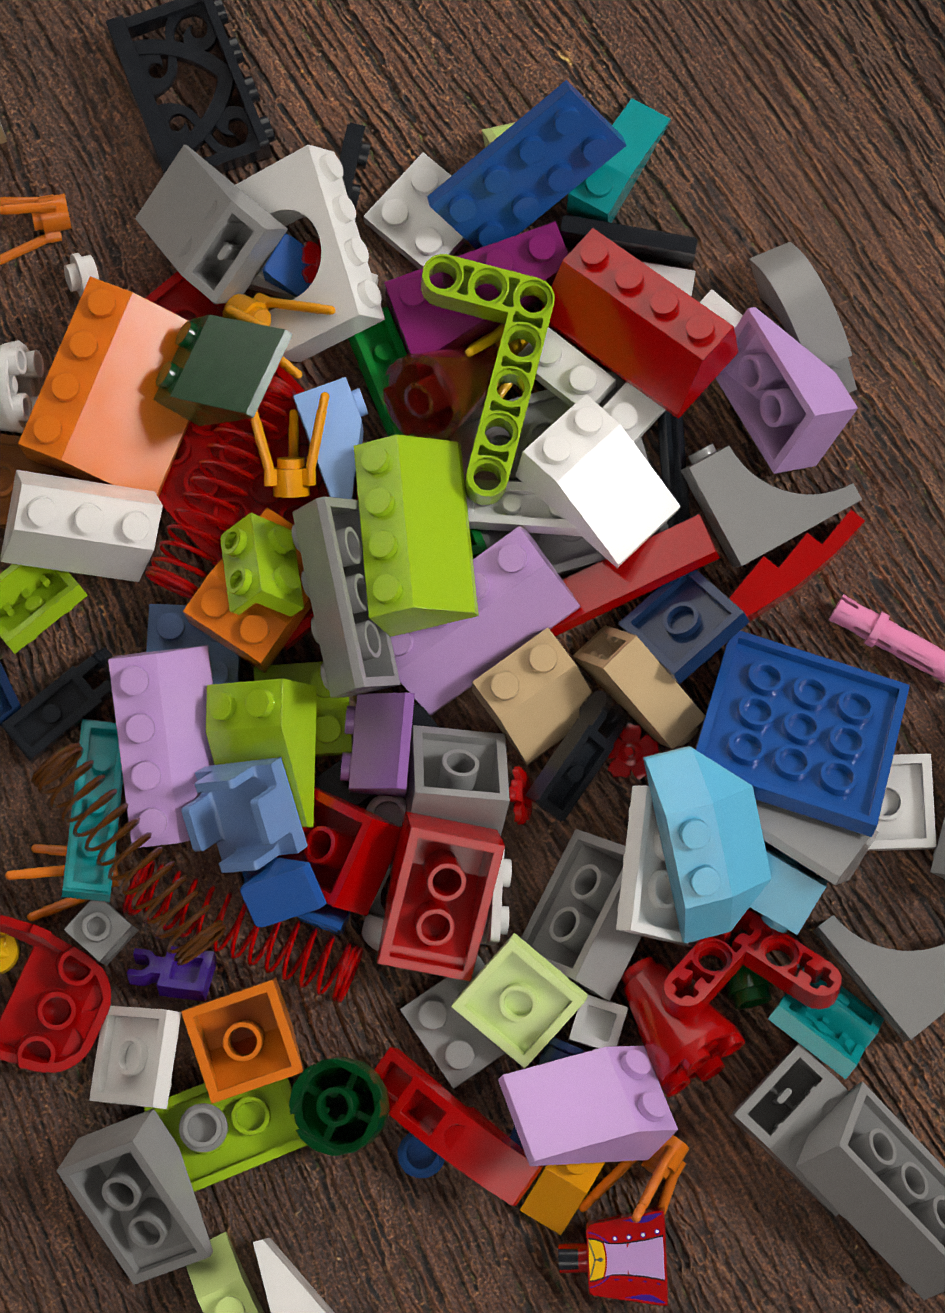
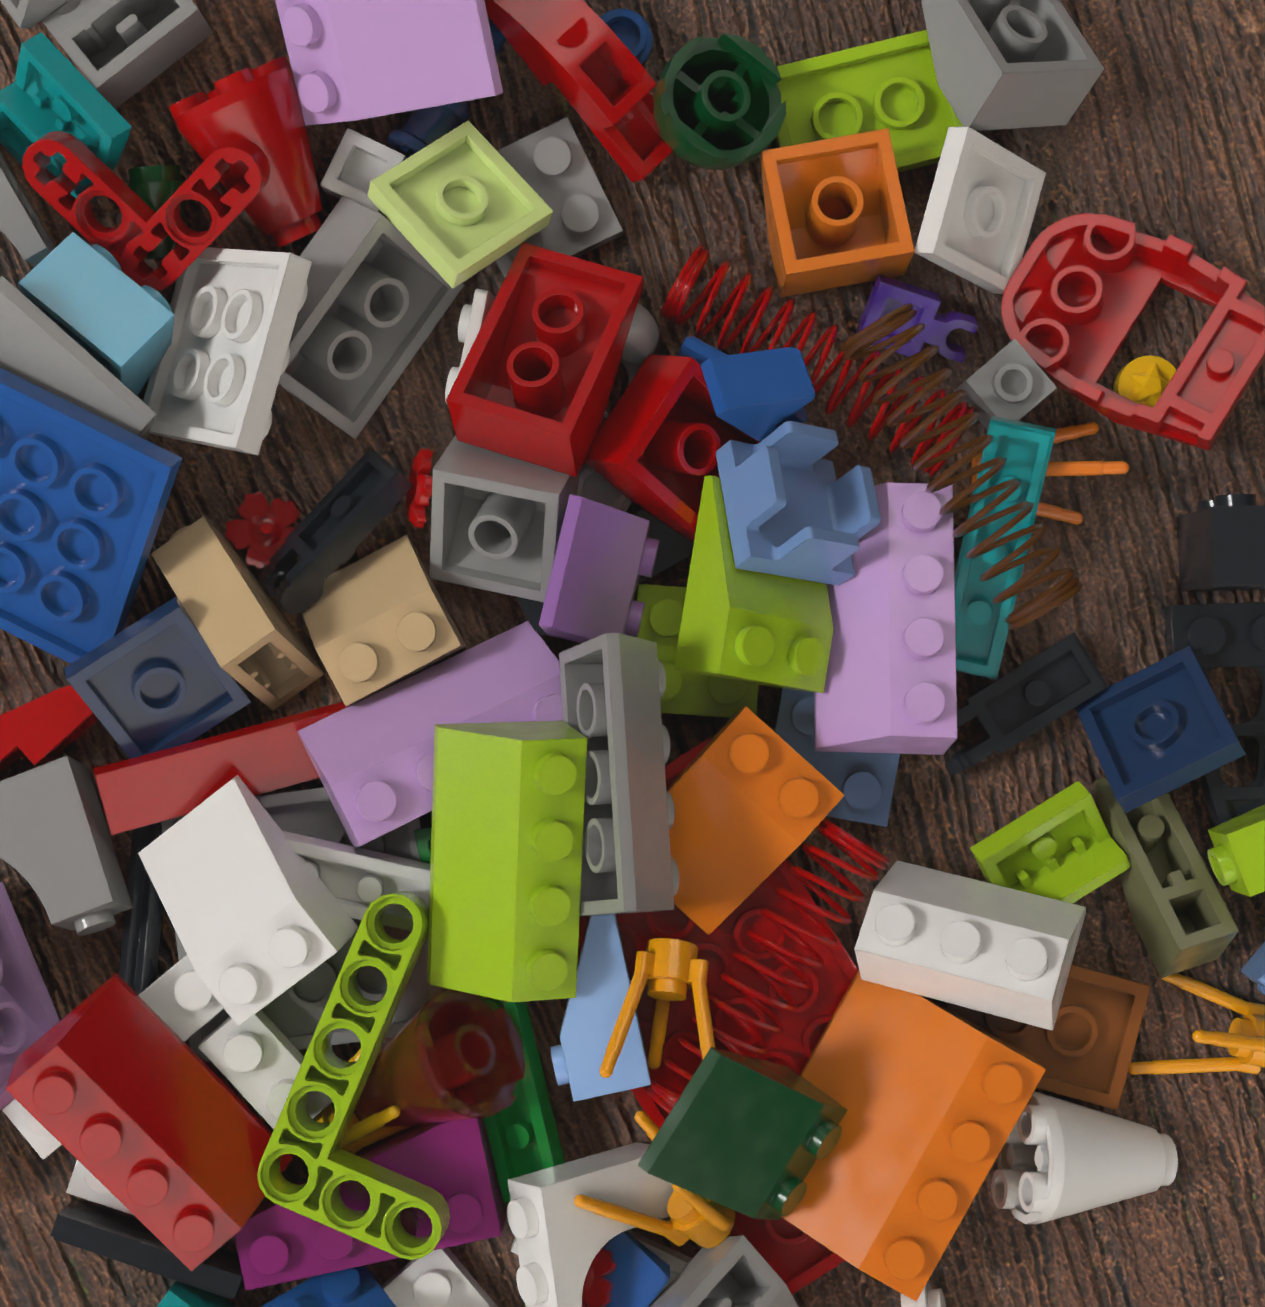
camera: 175 degrees left, 10 degrees up
light grey plate [179,1103,228,1152] -> none
lime bracket [220,513,304,617] -> none
medium azure wedge [643,746,772,944] -> none

